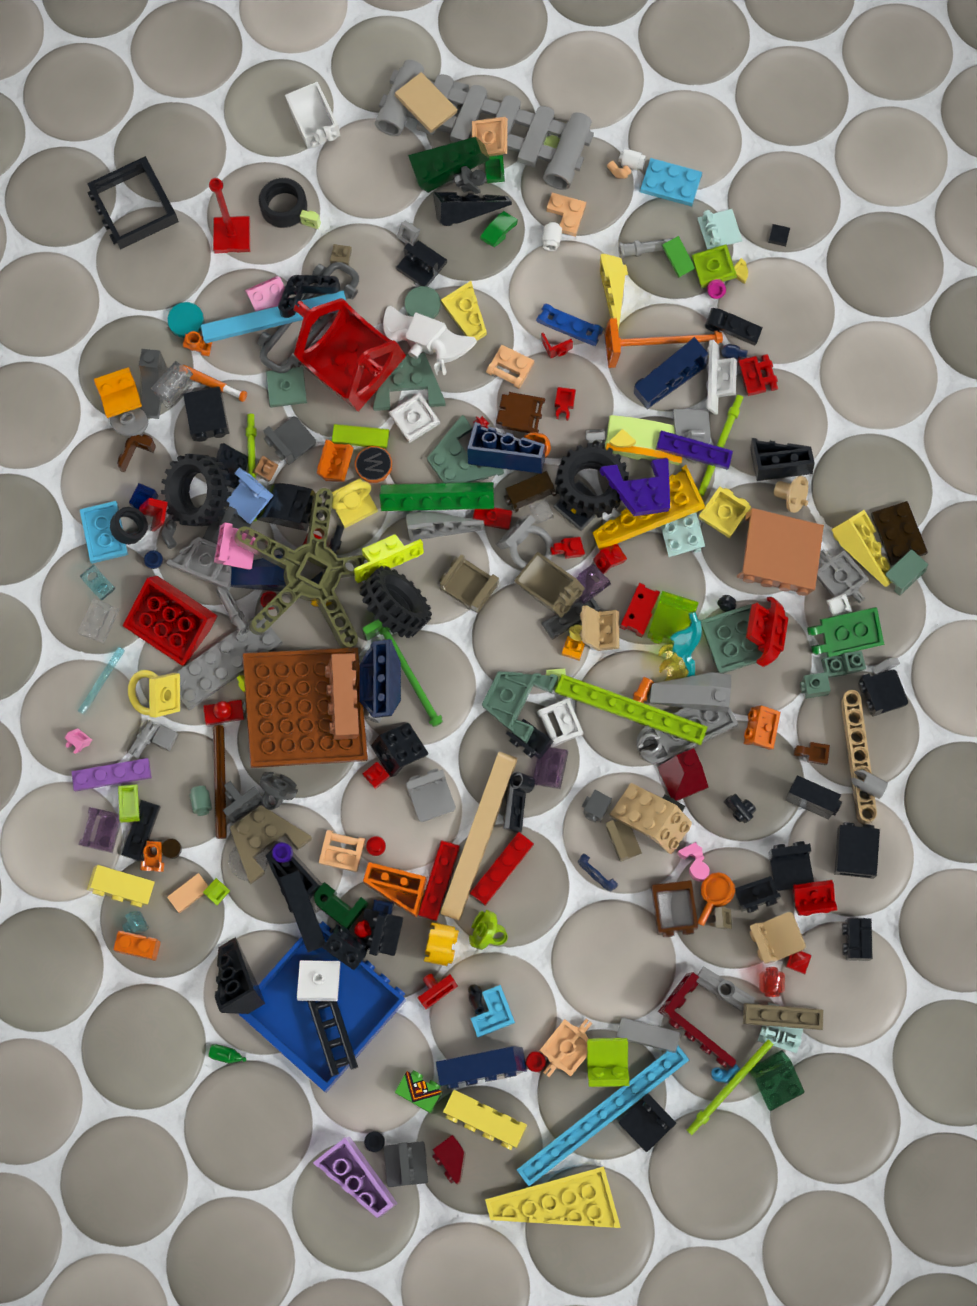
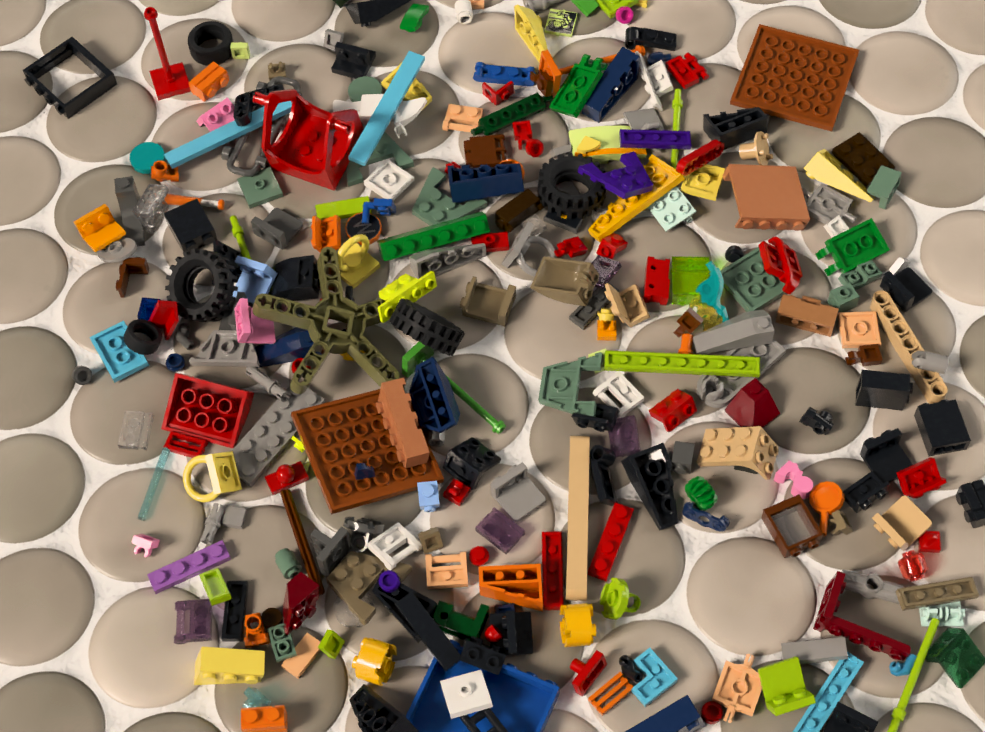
camera: 20 degrees left, 15 degrees down
clear light blue bracket [80,564,116,600] -> none
medium nougat tile [252,456,279,482] -> none
dark tan panel [605,820,642,862] -> none
orange bracket [744,705,781,750] -> none
none -> dark grey tile [72,365,92,385]
none -> red tile [164,431,208,458]
none -> orange brick [188,61,230,102]
none -> sand green slope [267,623,297,662]
none -> dark red slope [283,572,320,635]
none -> medium azure tile [348,51,425,166]
none -> yellow brick [352,637,397,686]
none -> dark blue tile [354,463,375,480]
none -> blue plate [362,198,396,224]
none -> white plate [367,522,422,570]
none -> light blue bracket [417,481,440,512]
none -> dark tan tile [418,527,444,554]
none -> dark green plate [471,92,553,136]
none -> clear purple plate [475,507,525,554]
none -> red tile [525,139,544,157]
none -> reddish brown plate [530,70,553,97]
none -> piece [544,9,578,37]
none -> green tile [549,54,608,118]
none -> orange tile [588,672,634,716]
none -> black wedge [621,443,678,531]
none -> red bracket [649,389,697,432]
none -> reddish brown plate [674,307,704,338]
none -> red beam [676,139,724,176]
none -> green gear [685,476,718,511]
none -> dark orange plate [730,24,859,132]
none -> medium nougat piece [776,294,839,337]
none -> light nougat plate [837,311,881,348]

